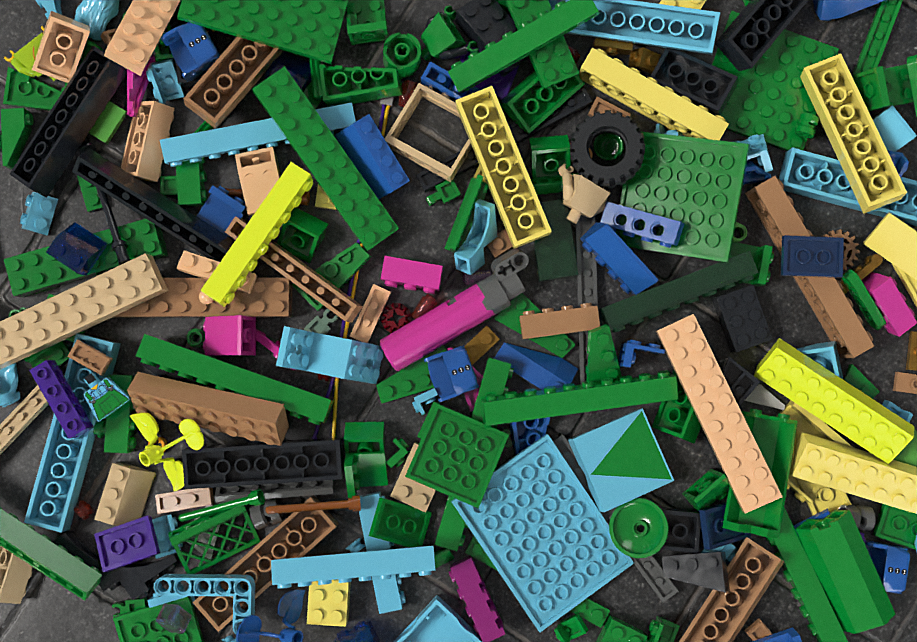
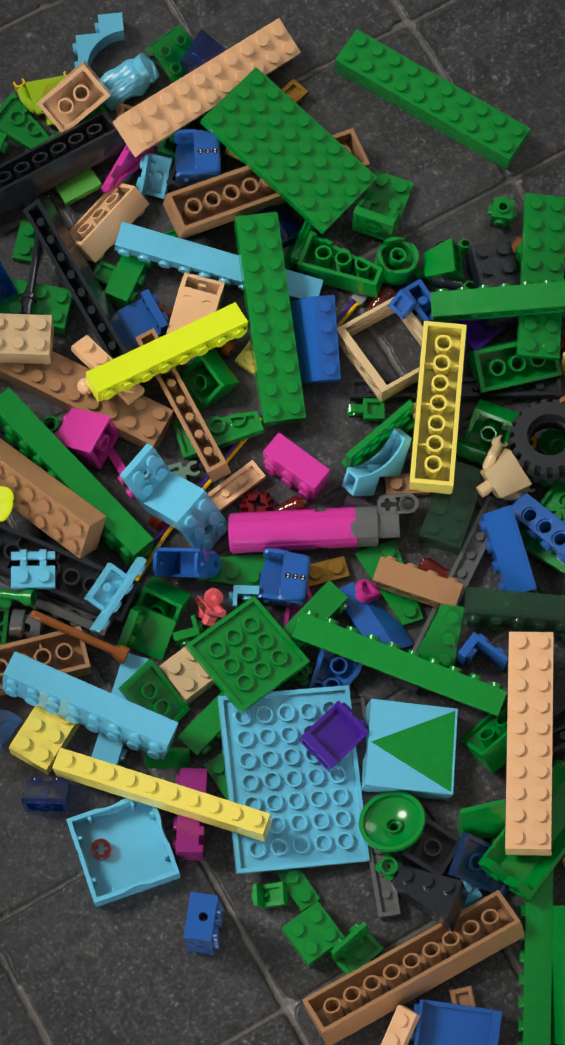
camera: 20 degrees right, 15 degrees down
none -> medium azure plate [11,549,56,590]
none -> light yellow brick [52,747,272,842]
none -> medium azure bracket [84,557,147,633]
none -> blue piece [153,548,221,578]
none -> coral hips [195,588,227,626]
none -> dark purple panel [298,700,369,772]
none -> dark pink tile [355,579,381,604]
none -> green plate [375,854,402,881]
none -> blue tile [387,289,418,320]
none -> clear red cone [418,557,450,578]

